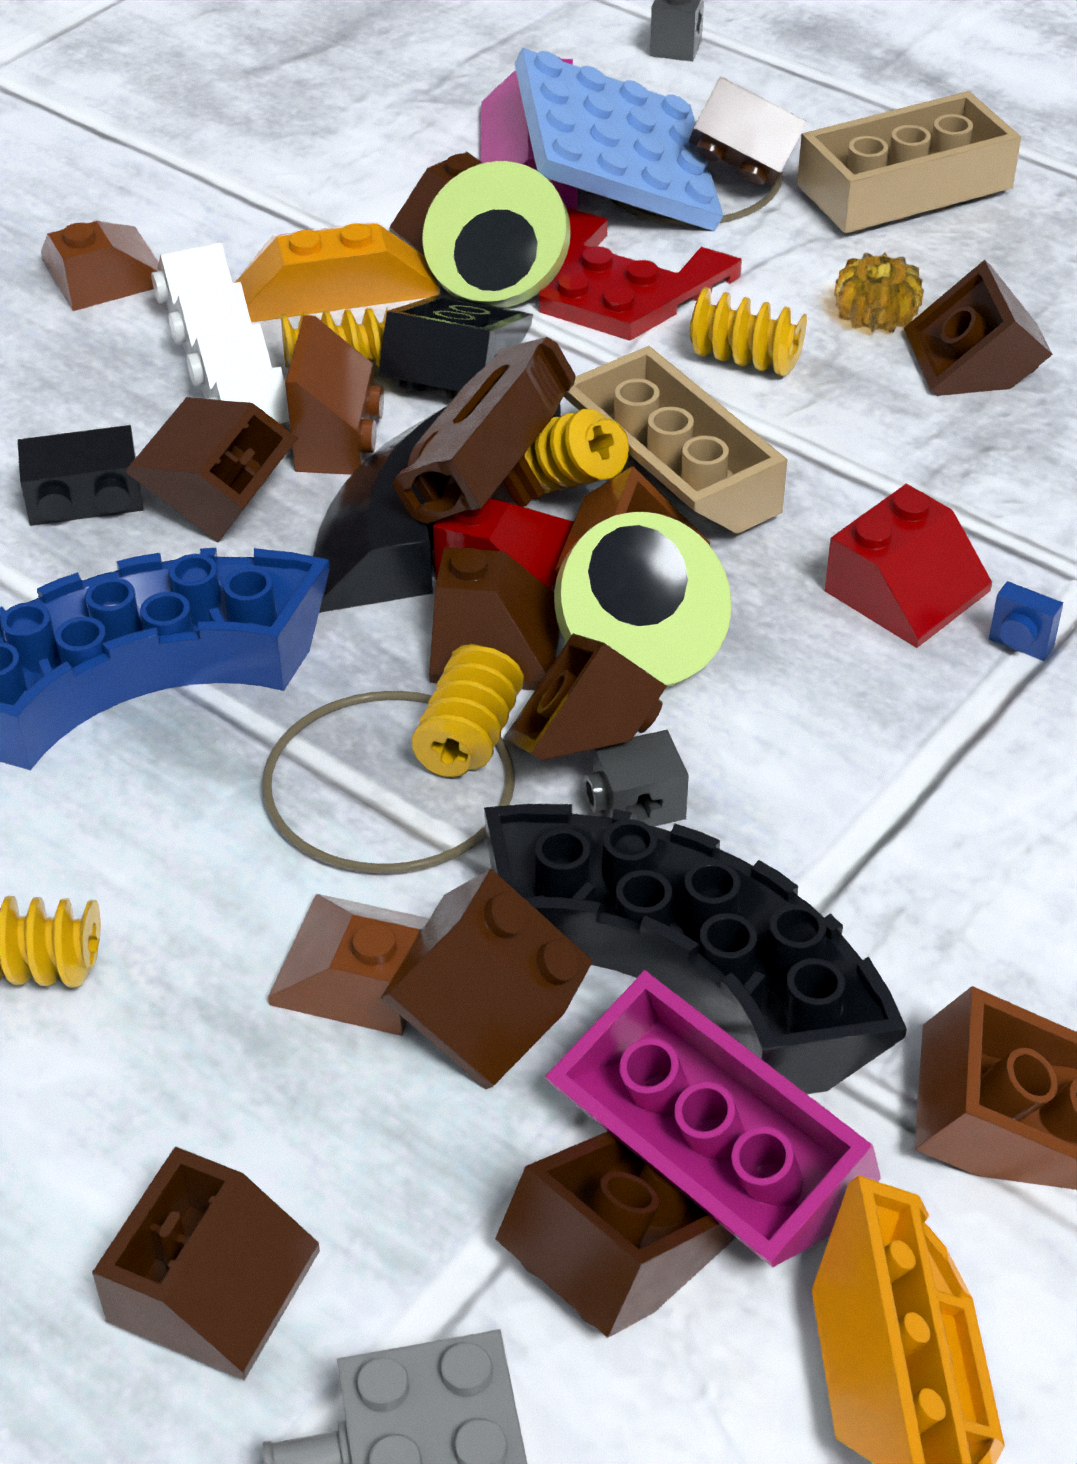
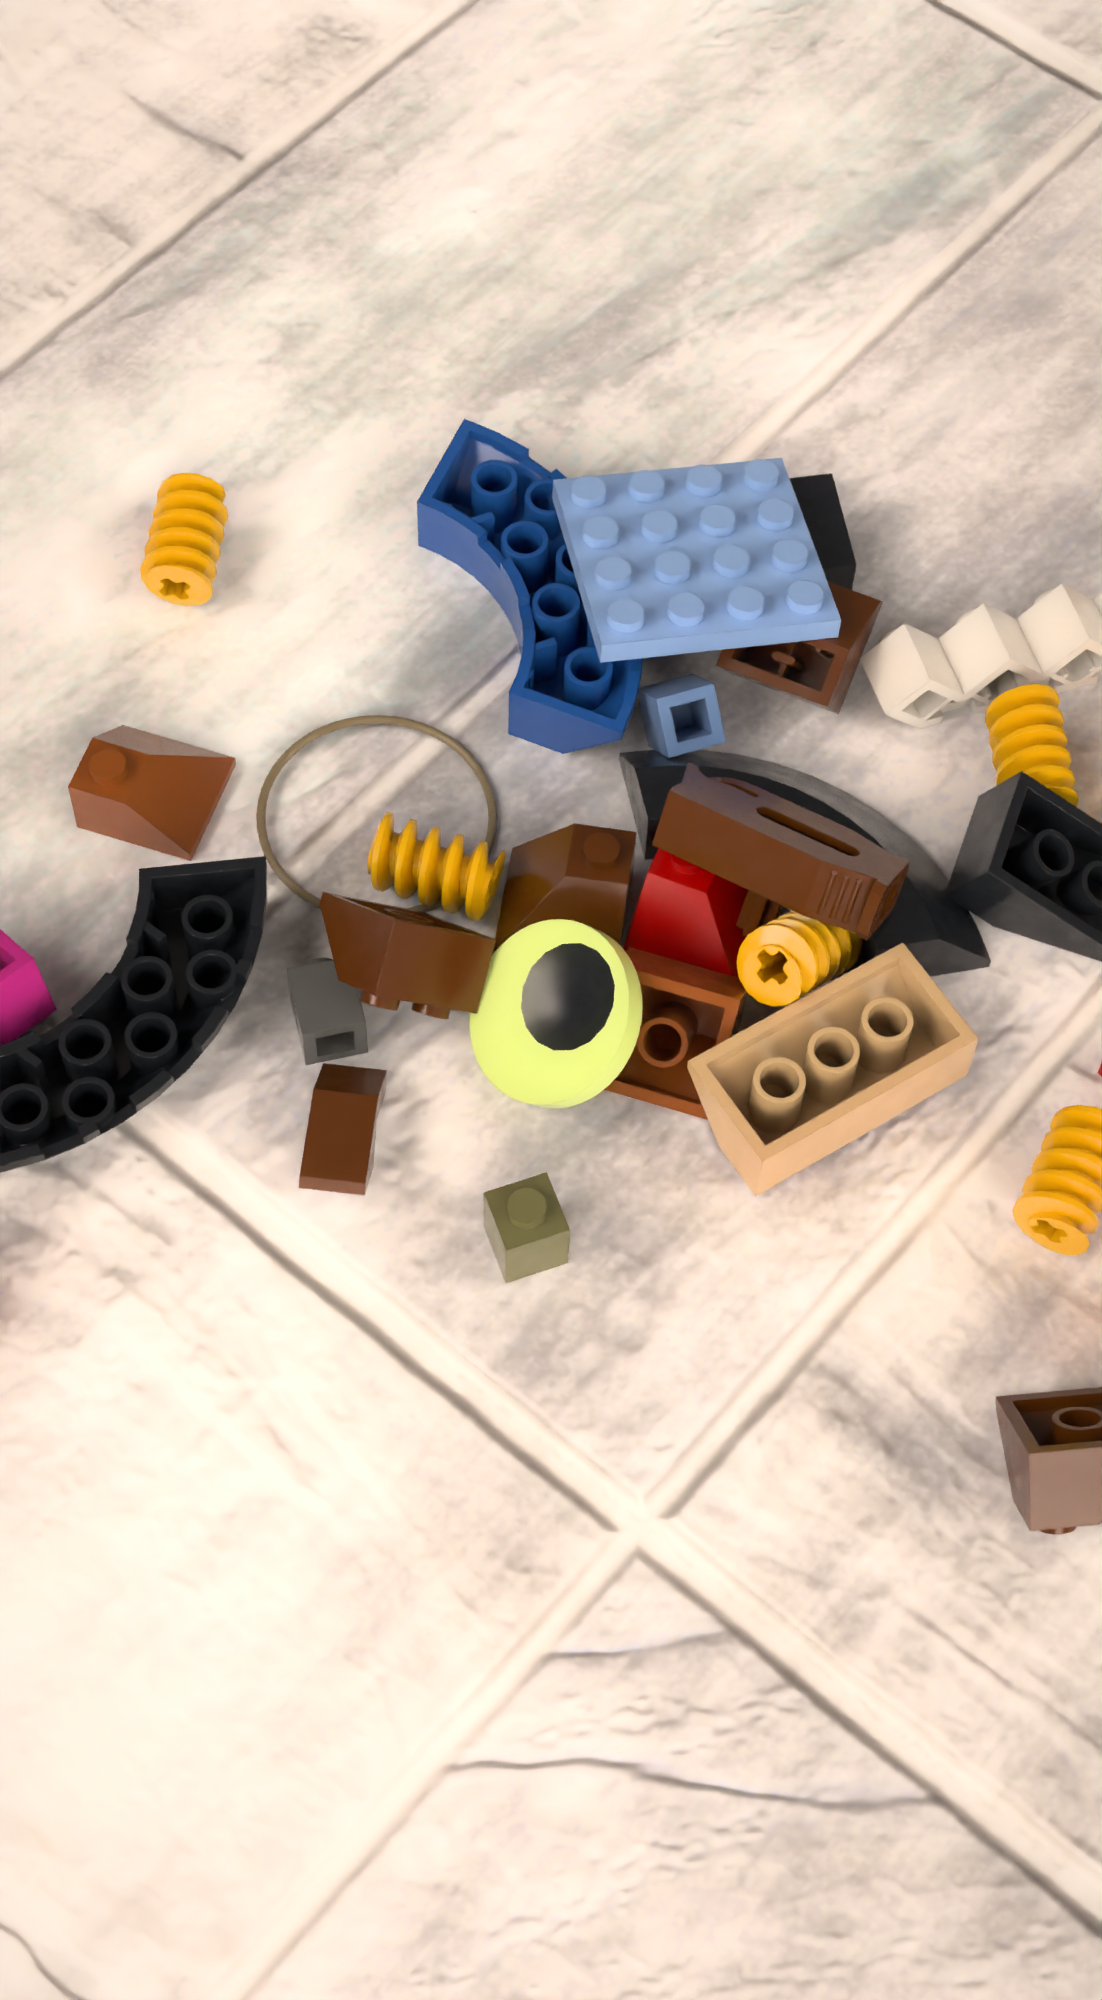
camera: 90 degrees right, 15 degrees up
dark orange slope [285,315,384,475] -> none
reddish brown slope [381,869,593,1089] -> none
red slope [824,483,992,648] -> none
blue plate [989,581,1064,661] -> none
none -> reddish brown slope [299,1063,387,1195]
none -> olive brick [483,1172,570,1283]
none -> light blue plate [552,458,841,663]
none -> medium blue brick [637,673,726,758]

